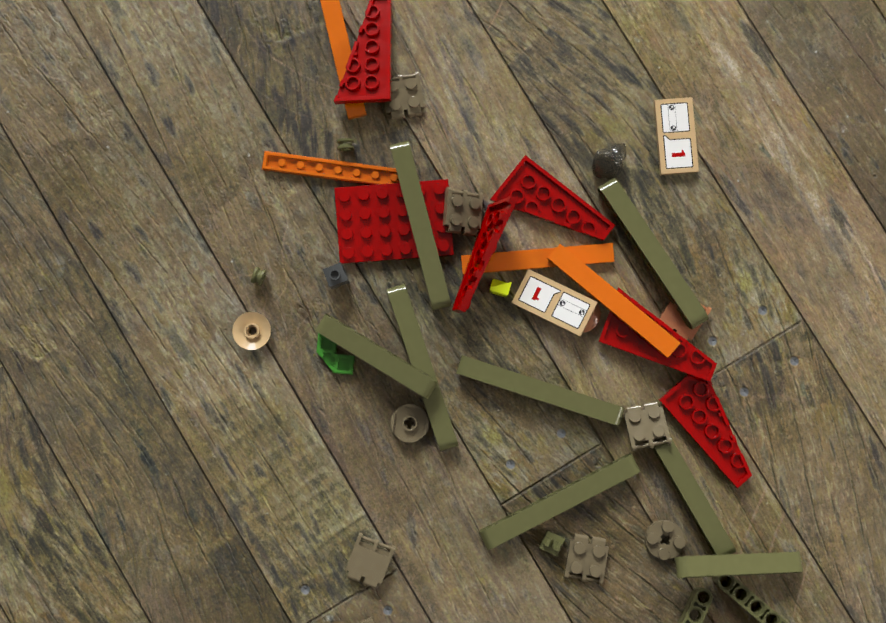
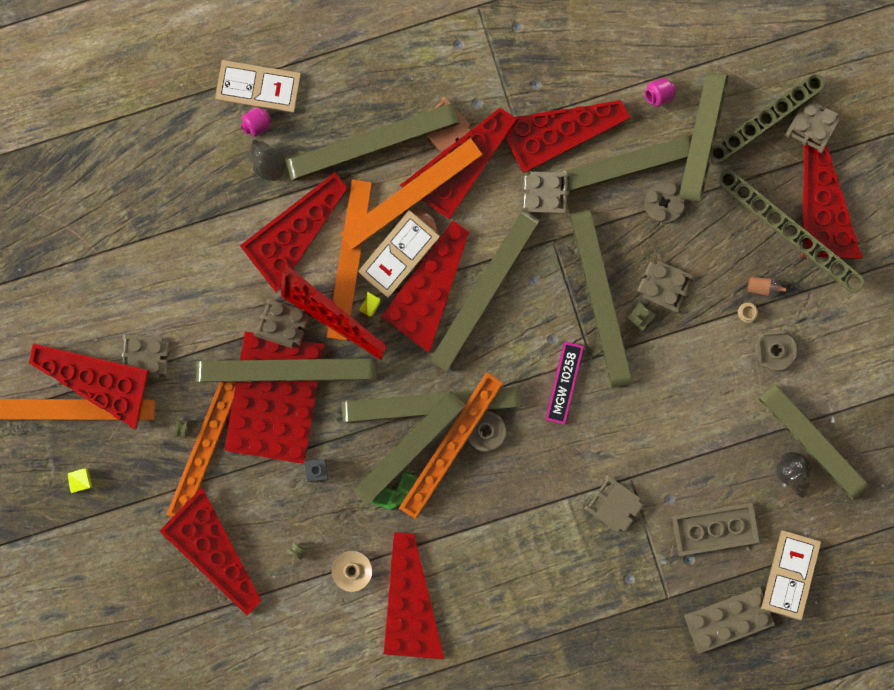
camera: 75 degrees left, 0 degrees up
none -> neon yellow slope [68,468,93,493]
none -> red wing [159,487,262,616]
none -> dark pink head [240,107,271,137]
none -> red wing [381,221,469,353]
none -> red wing [384,532,444,659]
none -> orange tile [399,372,504,519]
none -> tile [545,341,584,425]
none -> dark pink head [645,78,676,107]

